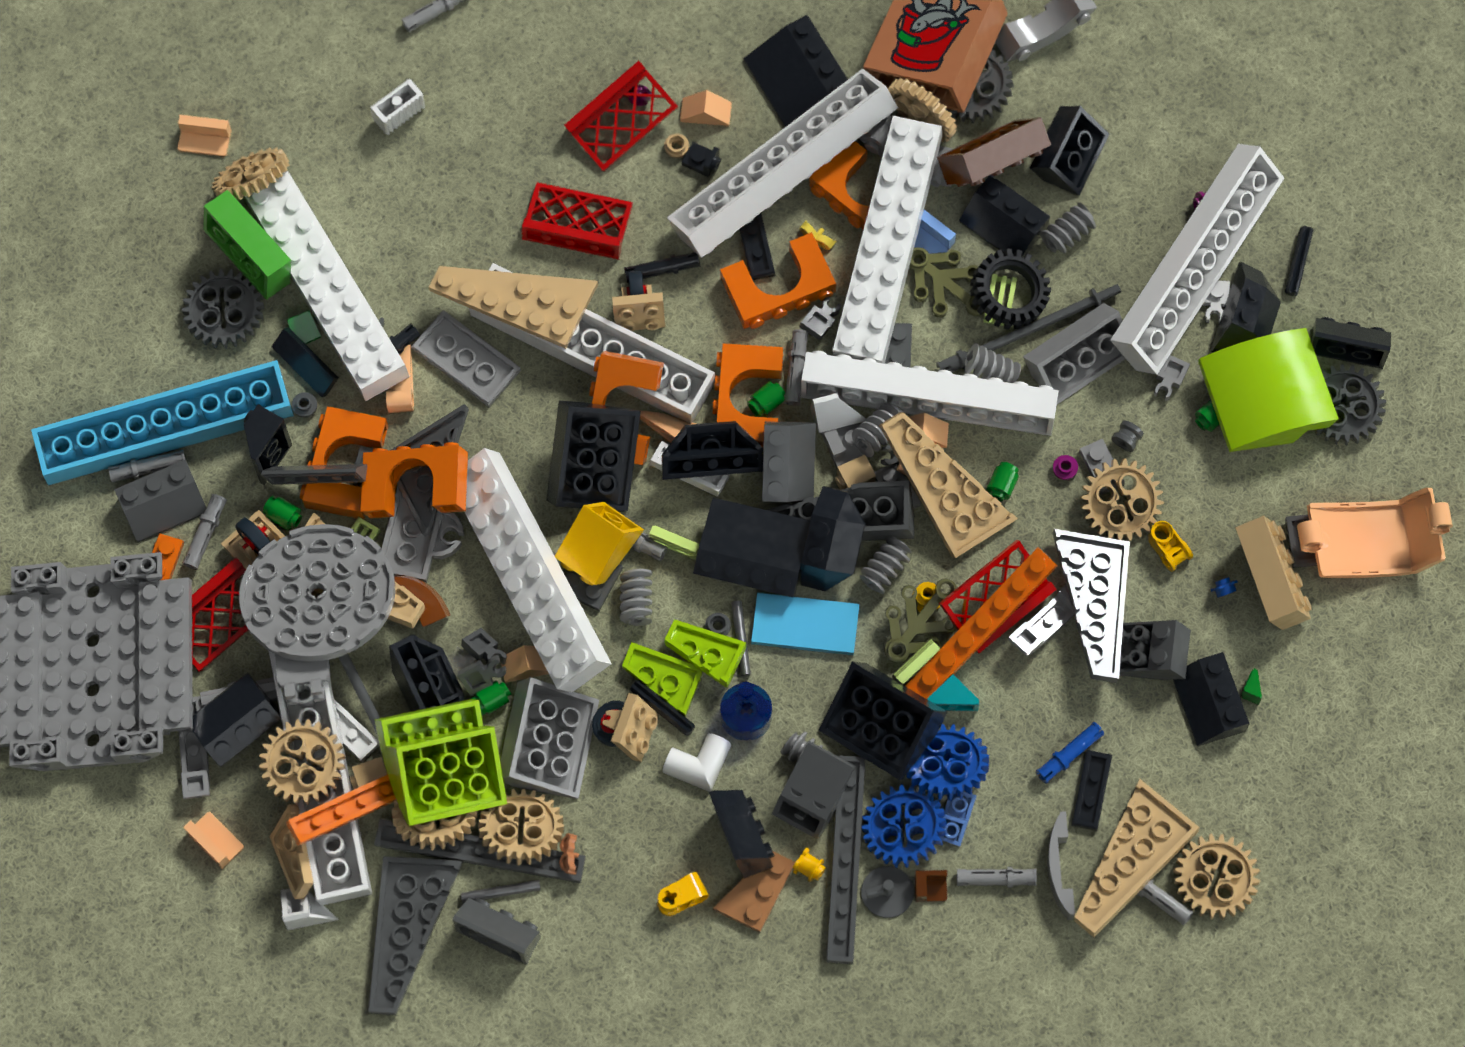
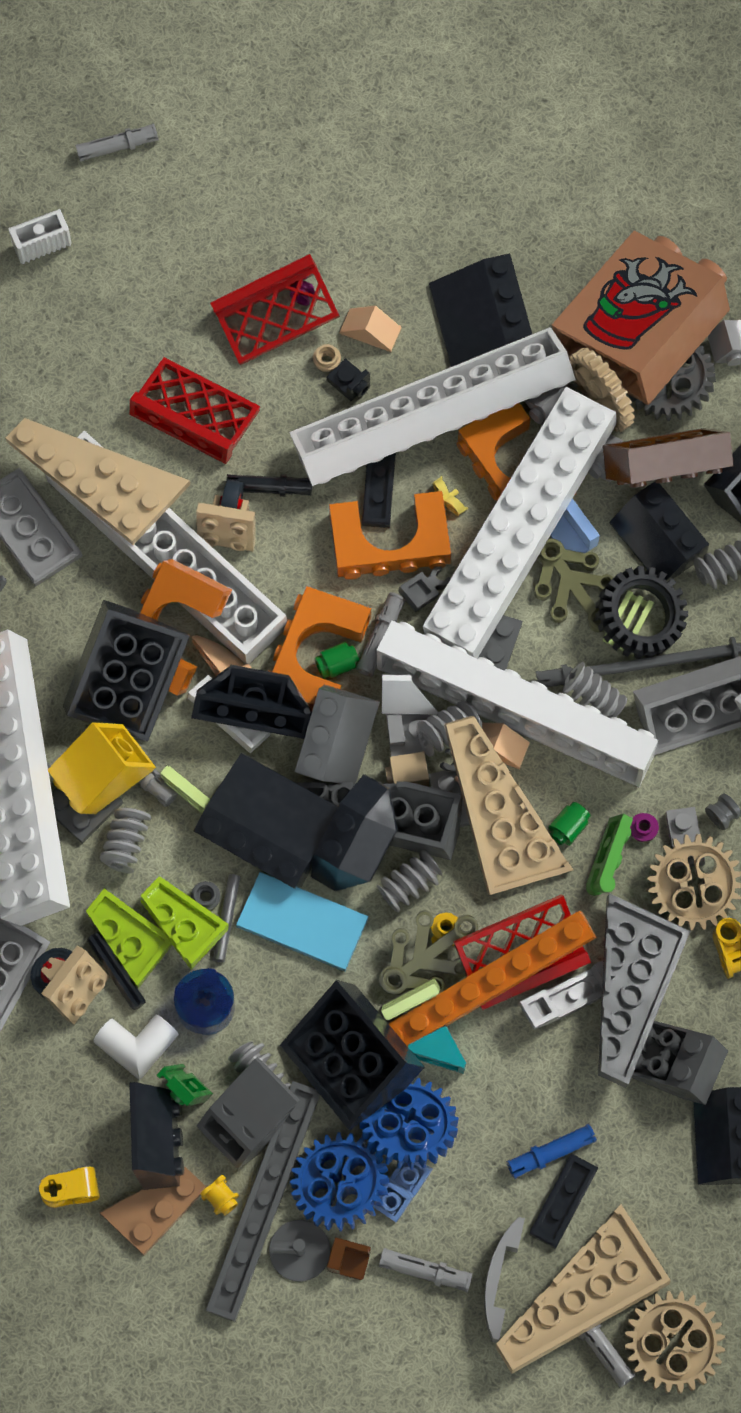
camera: 15 degrees right, 0 degrees up
none -> green plate [156,1064,213,1106]
none -> bright green plate [586,813,633,896]

